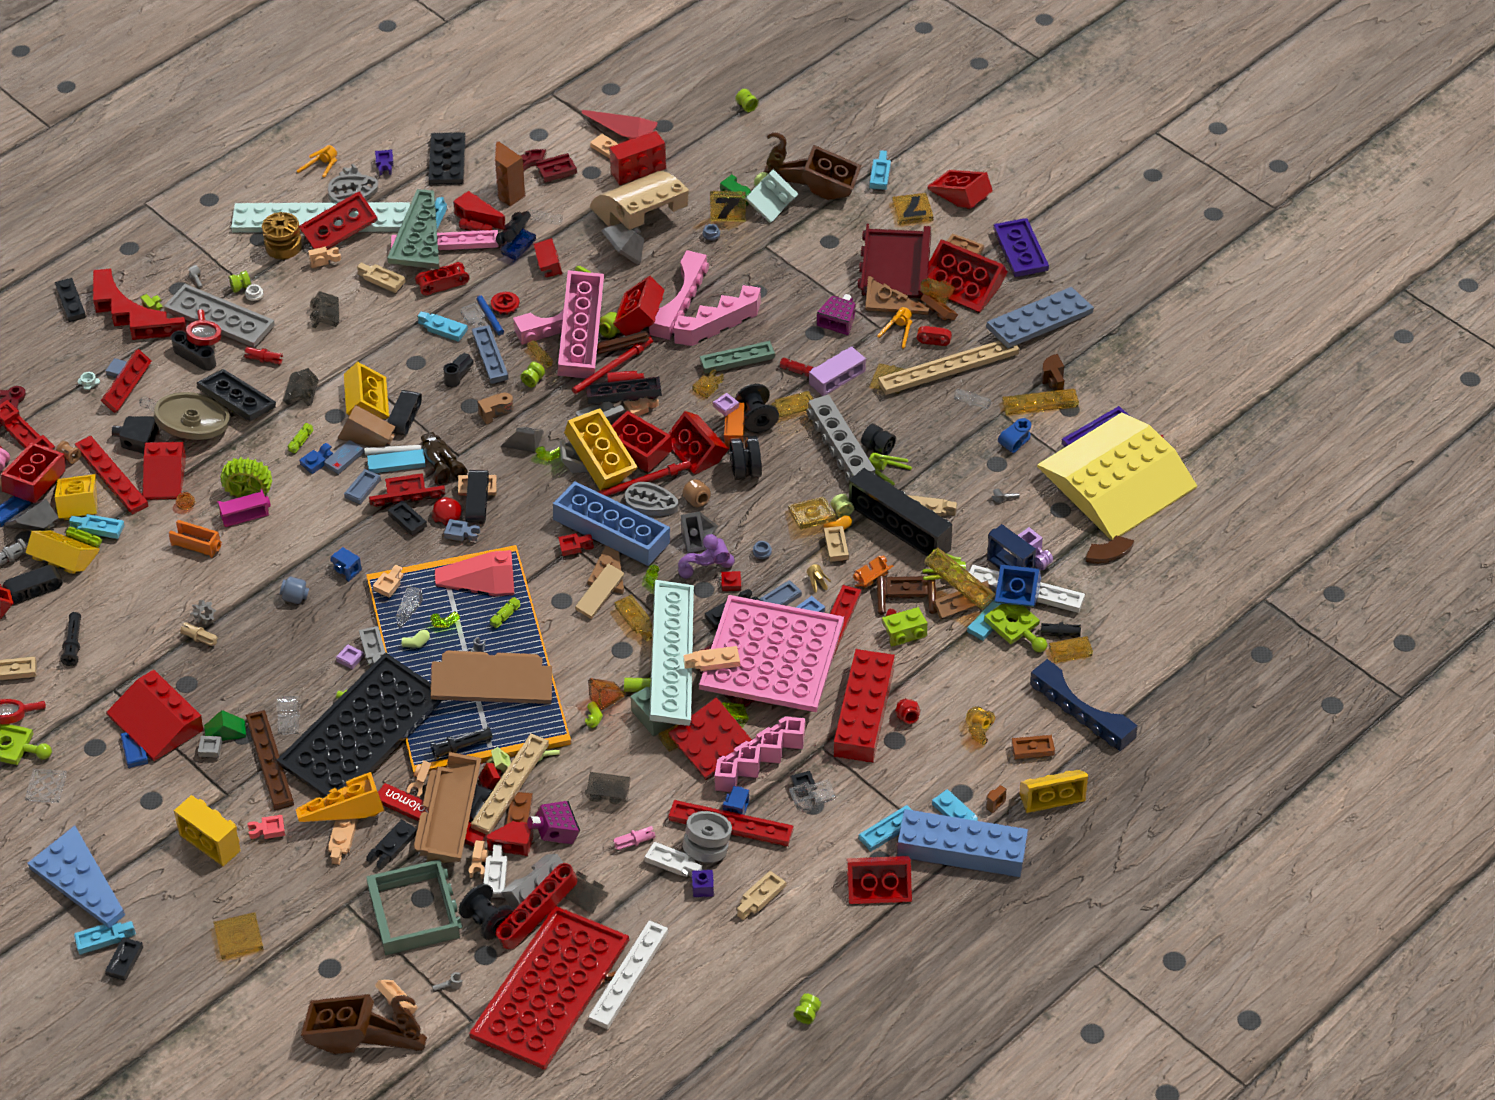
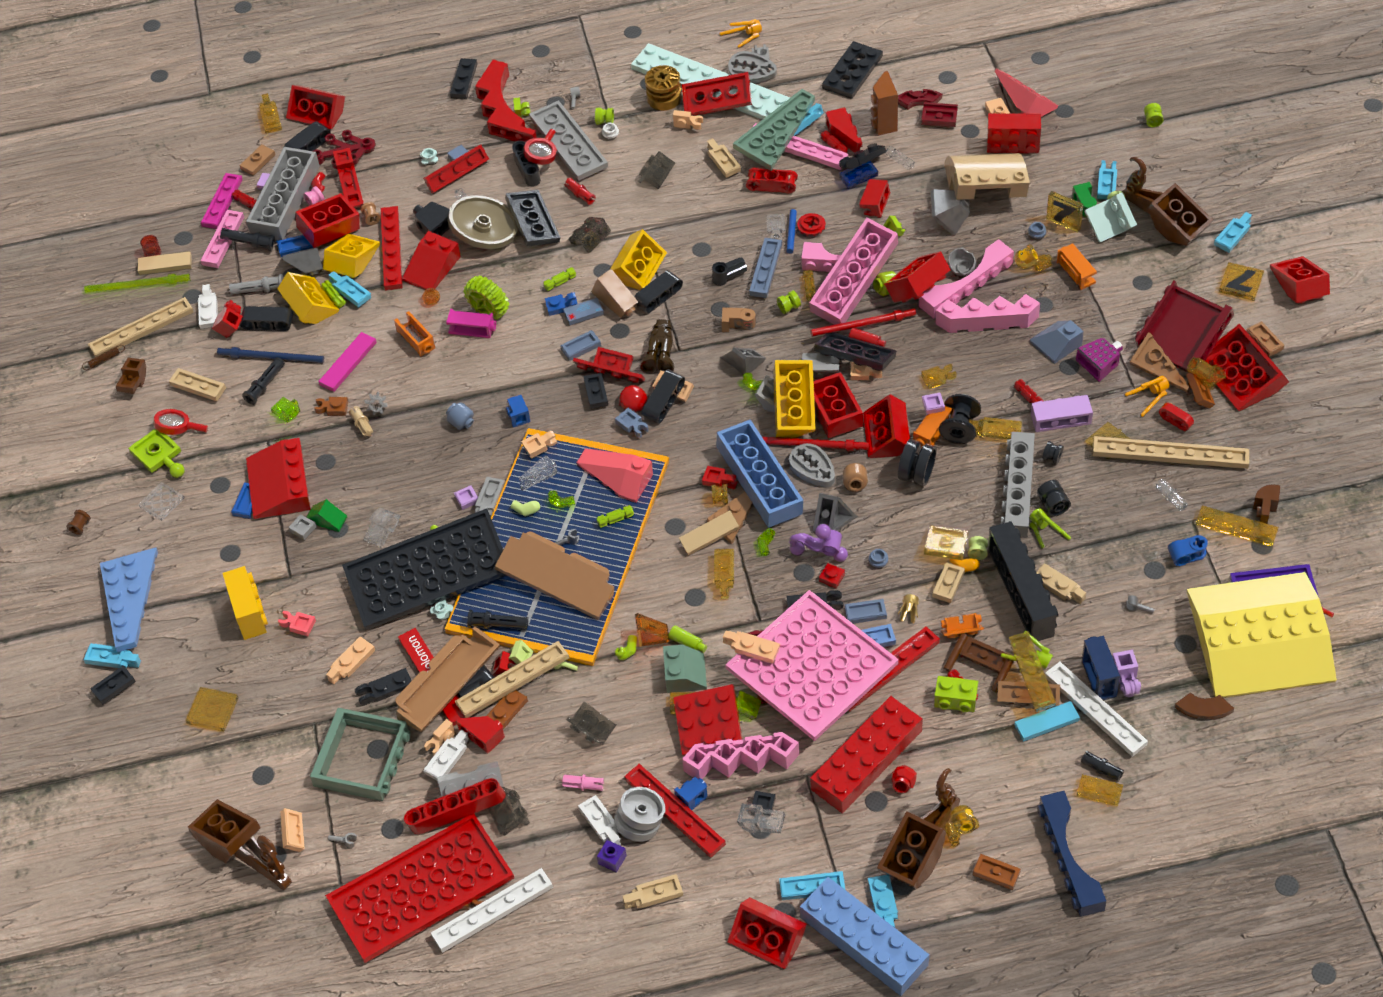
camera: 35 degrees right, 5 degrees up
reddish brown tile [245,710,294,811] -> none
light orange wedge [296,772,384,822] -> none
white bar [365,445,422,455] -> none
medium azure tile [367,449,425,473] -> none
dark purple plate [375,150,394,176] -> none
light nougat plate [407,760,431,797] -> none
medium azure hinge [417,311,468,342] -> none
black hose [458,884,514,940] -> none
magenta torso [527,801,580,844] -> none
reddish brown axle [597,331,649,354] -> none
light aqua plate [649,580,694,726] -> none
sand green plate [699,341,775,374] -> none
lime plate [984,603,1047,653] -> none
sand blue plate [986,287,1094,348] -> none
dark orange plate [986,785,1007,814] -> none
dark purple plate [993,218,1049,277] -> none
blue slope [995,565,1041,607] -> none
yellow slope [1019,770,1088,813] -> none
none -> dark blue bar [217,347,325,363]
none -> clear neon green bracket [271,397,300,423]
none -> dark orange plate [314,397,349,416]
none -> dark pink tile [318,332,377,392]
none -> light aqua plate [430,600,453,620]
none -> clear yellow wheel [712,484,728,504]
none -> reddish brown slope [877,768,960,889]
none -> light grey hair [948,248,976,277]
none -> clear yellow piece [1015,244,1052,271]
none -> sand blue slope [1030,320,1084,364]
none -> black wheel [1042,441,1064,464]
none -> orange window [1057,244,1097,290]
none -> medium azure hinge [1097,160,1117,200]

